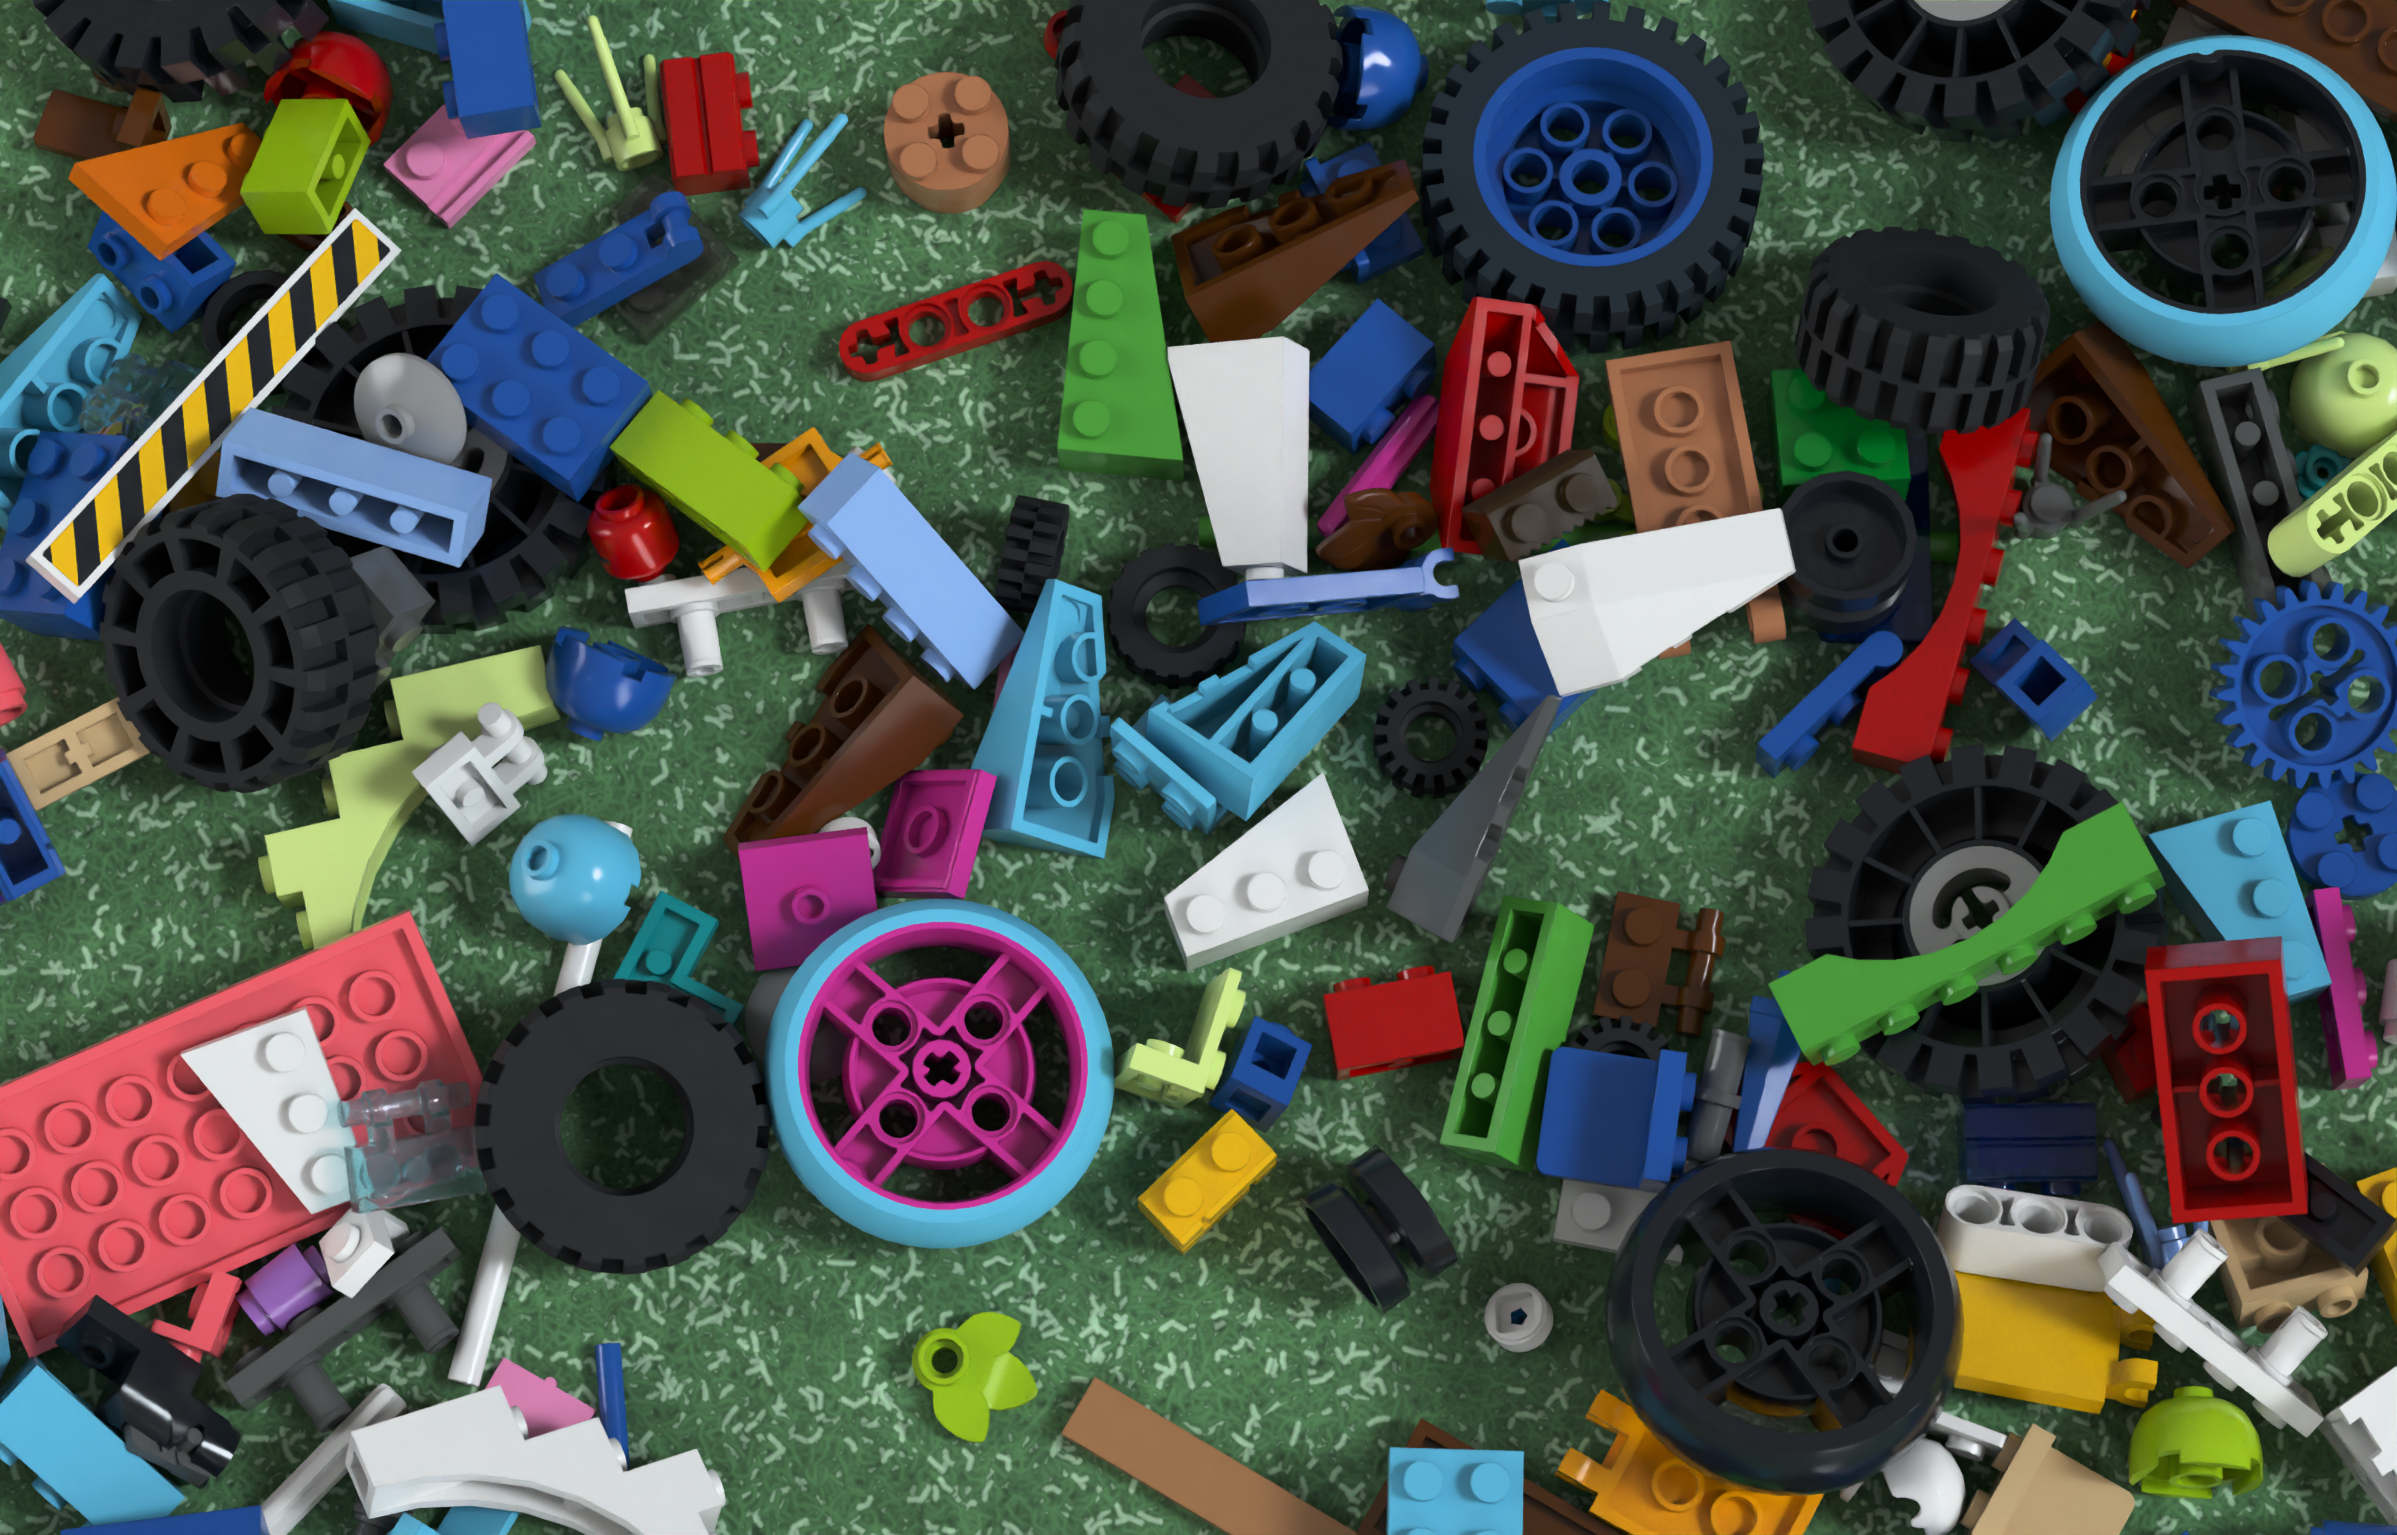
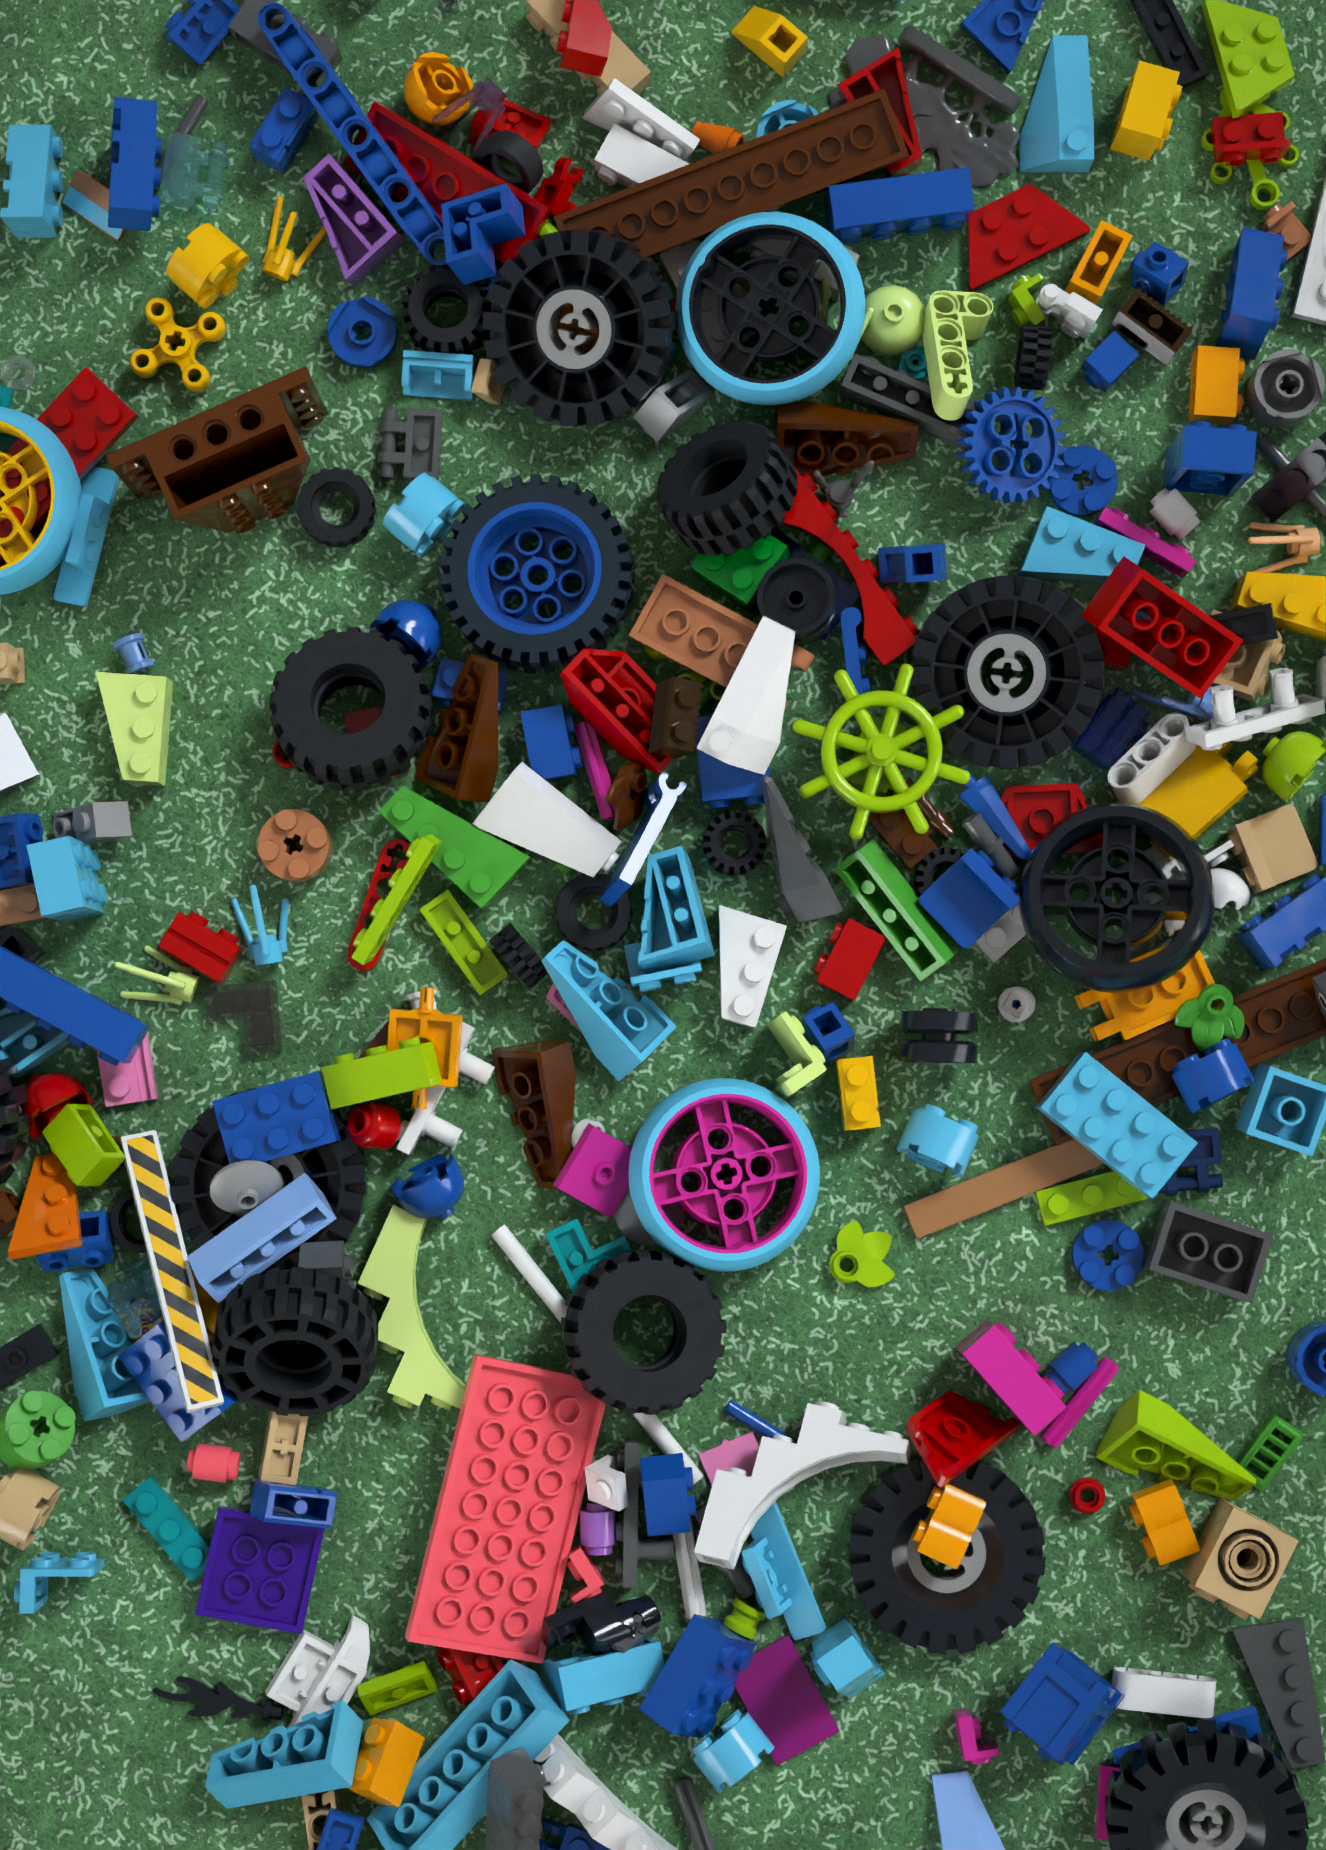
camera: 55 degrees left, 10 degrees up
white wing [180,1006,374,1214] -> none
clear light blue plate [337,1079,485,1214] -> none
white plate [411,702,547,847] -> none
medium azure cylinder [509,814,641,945] -> none
blue plate [533,191,704,328] -> none
light blue brick [797,452,1025,690] -> none
dark pink plate [873,769,997,899] -> none
bright green arch [1768,801,2166,1066] -> none
none -> lime plate [351,834,443,965]
none -> lime plate [419,889,509,996]
none -> light grey slope [633,369,714,442]
none -> blue brick [640,1453,696,1536]
none -> lime piece [792,663,970,840]
none -> medium azure brick [897,1104,979,1177]

